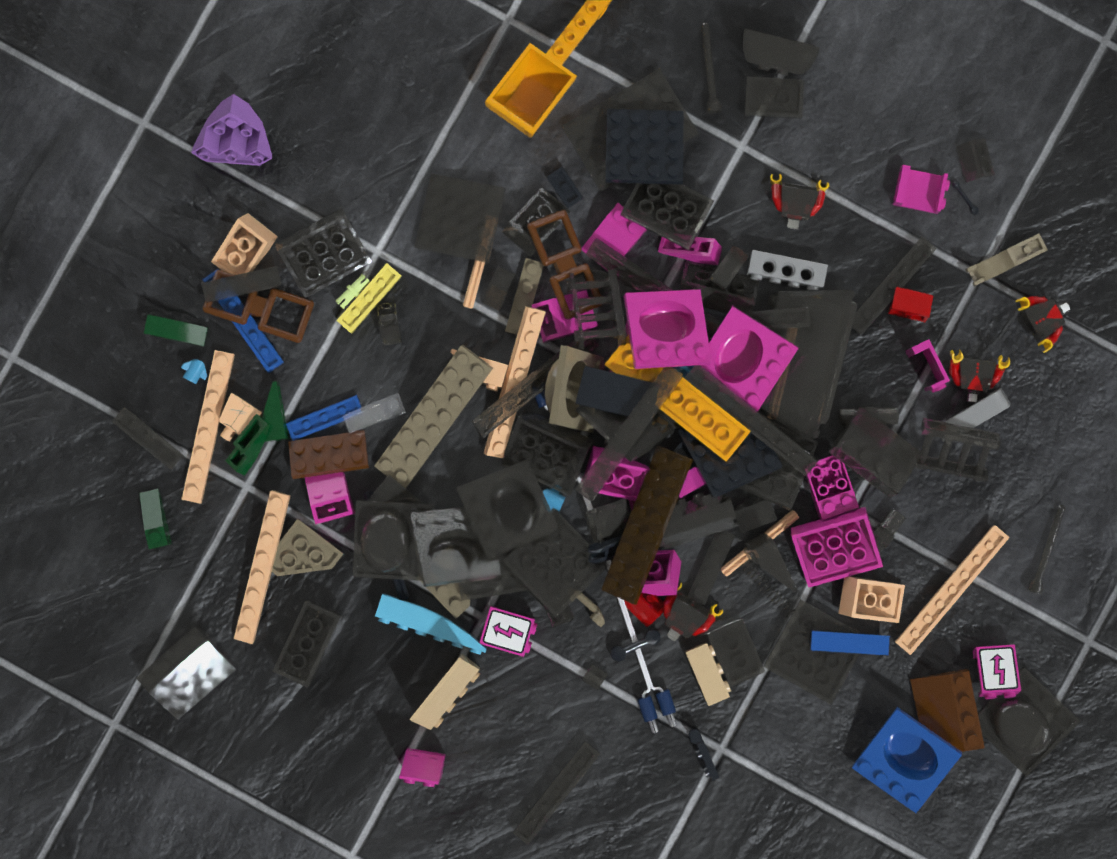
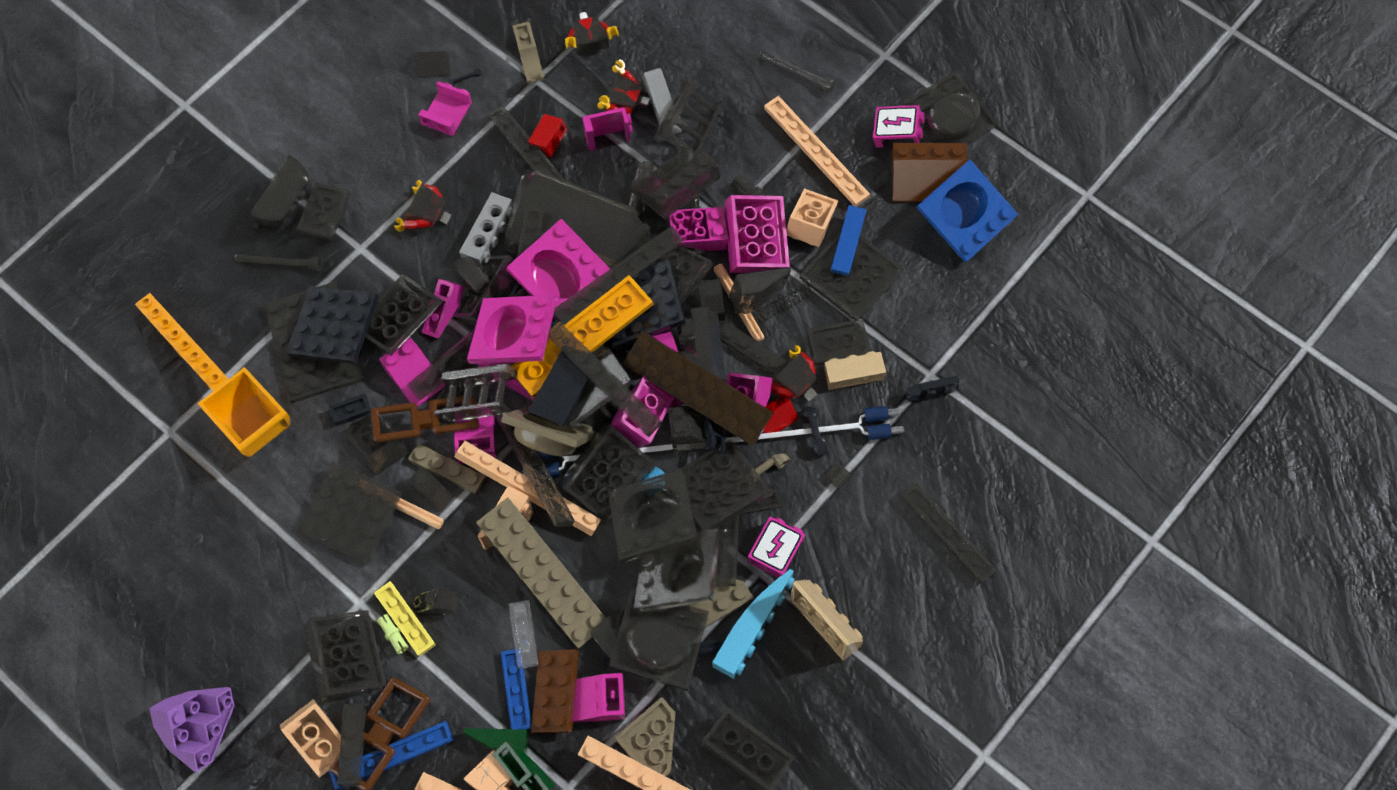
camera: 80 degrees left, 20 degrees down
dark pink slope [399,748,446,787] -> none

